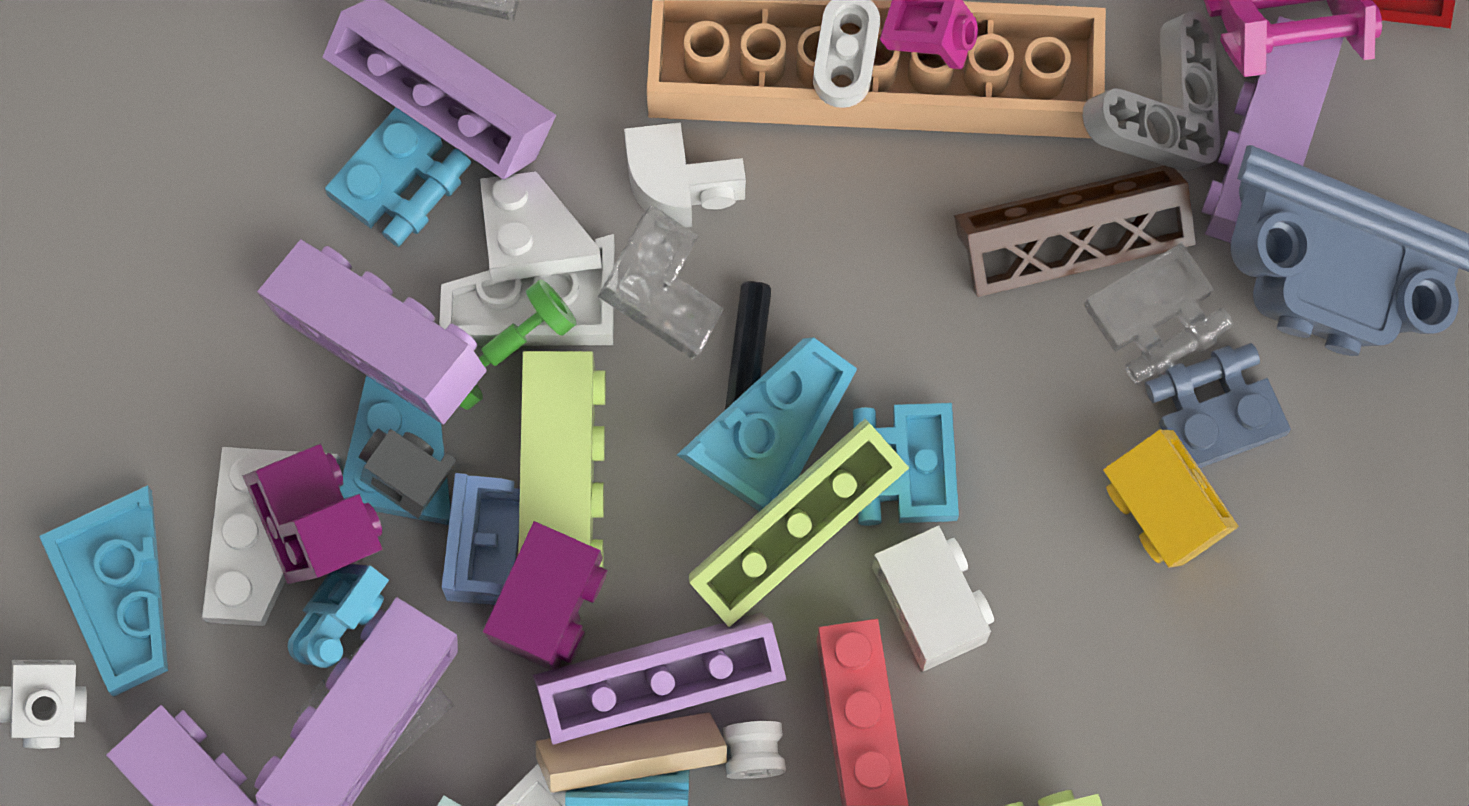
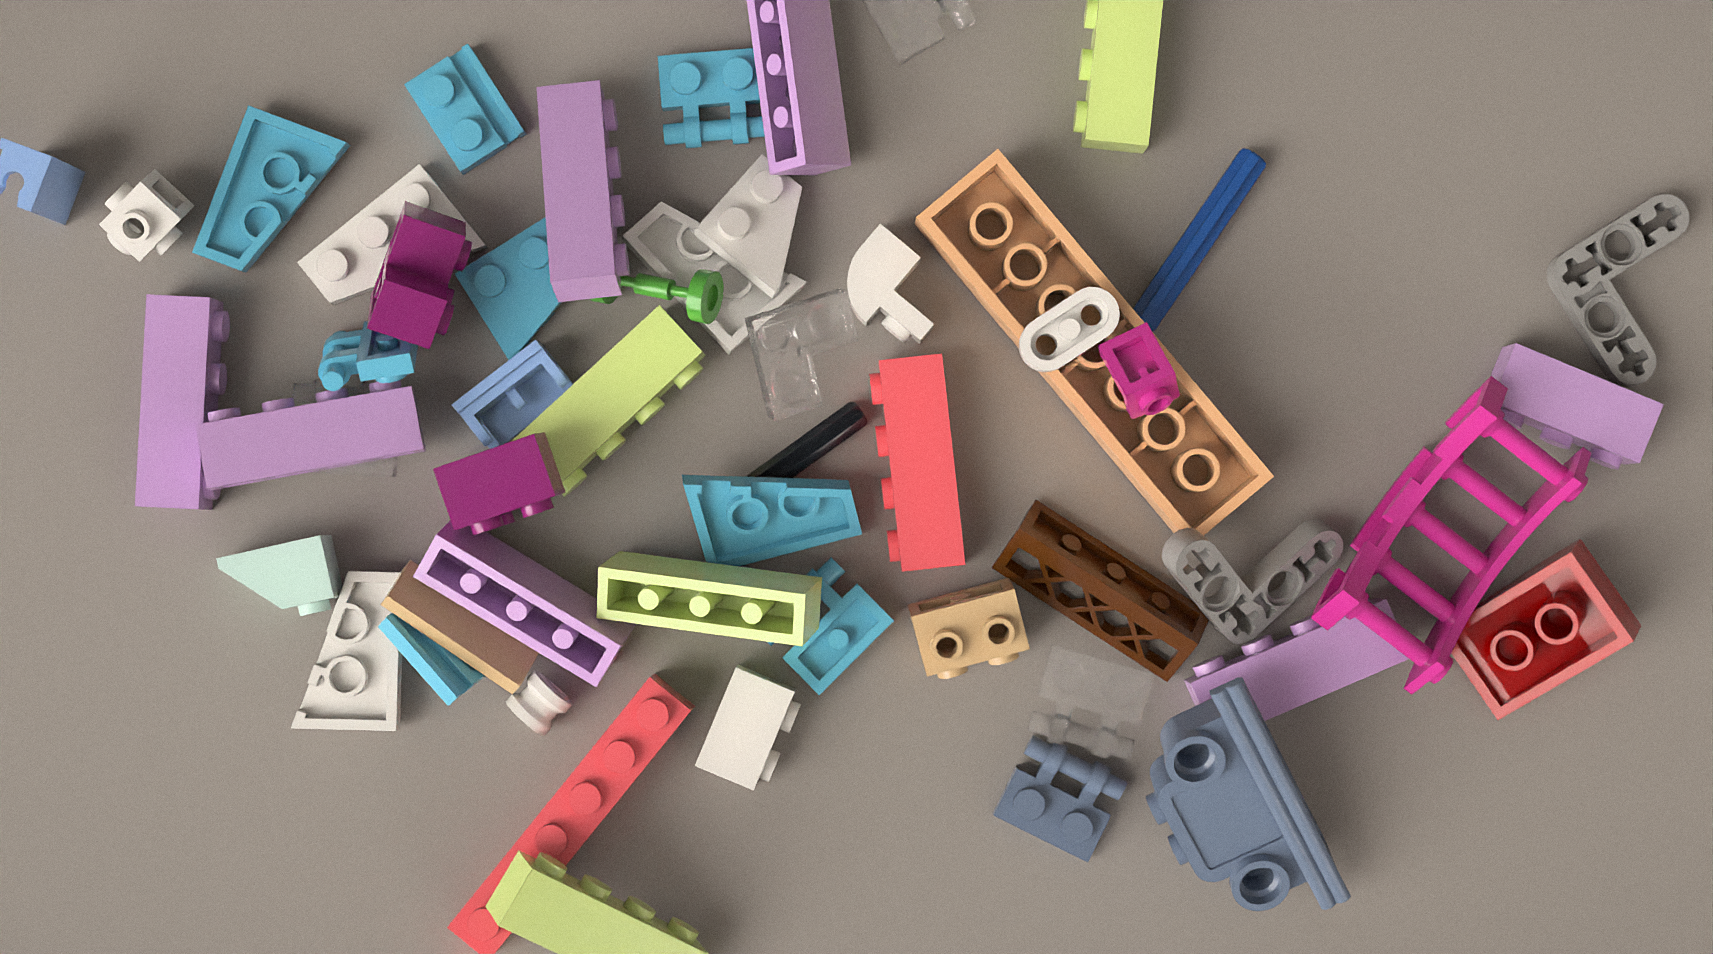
camera: 55 degrees right, 15 degrees up
dark grey brick [358,428,456,519] -> none
yellow brick [1103,429,1239,568] -> none
none -> medium azure plate [404,44,527,175]
none -> coral brick [869,353,966,572]
none -> tan brick [908,578,1030,679]

